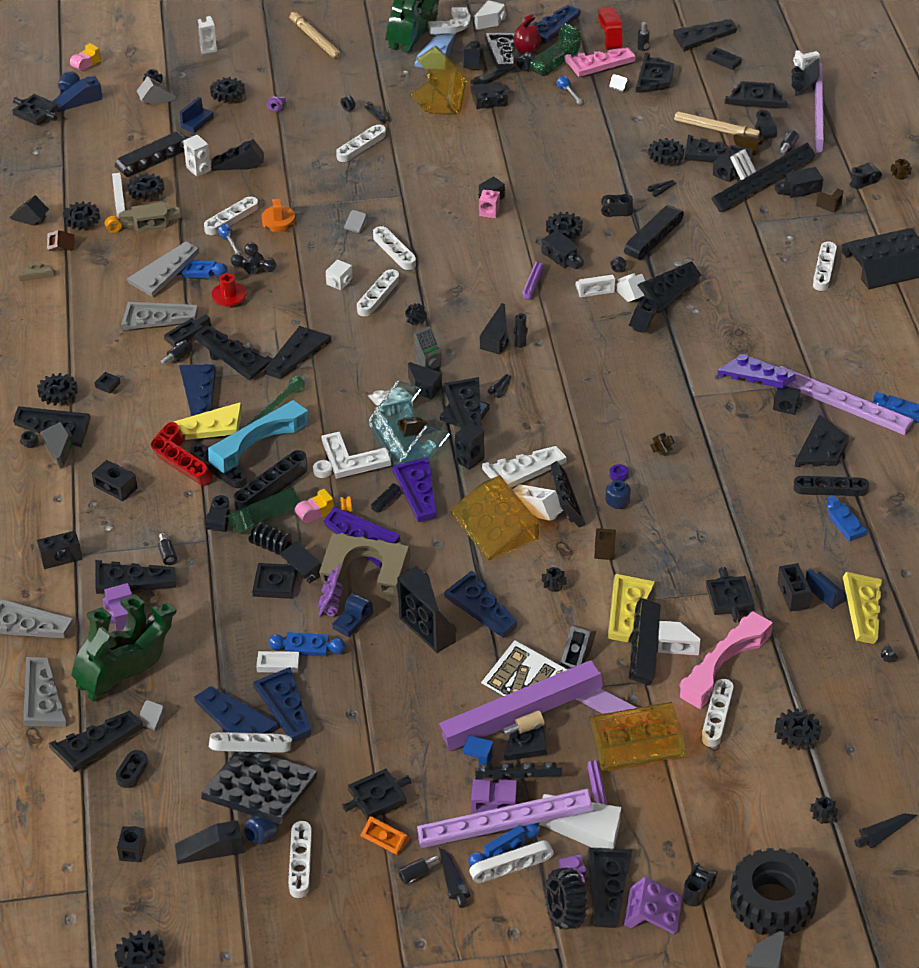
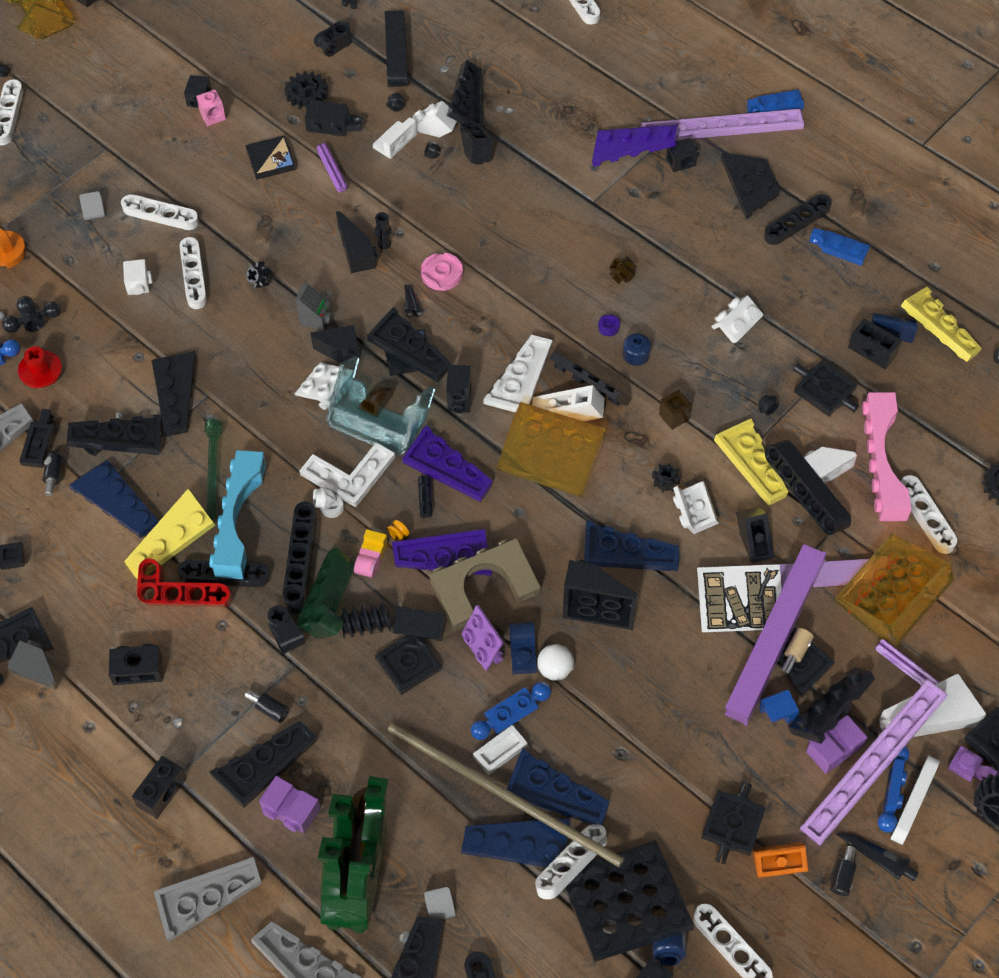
camera: 40 degrees left, 15 degrees up
none -> tile [245,135,296,180]
none -> white plate [313,487,335,510]
none -> dark tan piece [388,723,624,867]
none -> bright pink tile [421,253,463,291]
none -> black hinge [424,141,441,159]
none -> white hair [537,644,575,680]
none -> white bracket [673,481,719,534]
none -> white bracket [711,295,763,343]
none -> black plate [758,395,779,416]

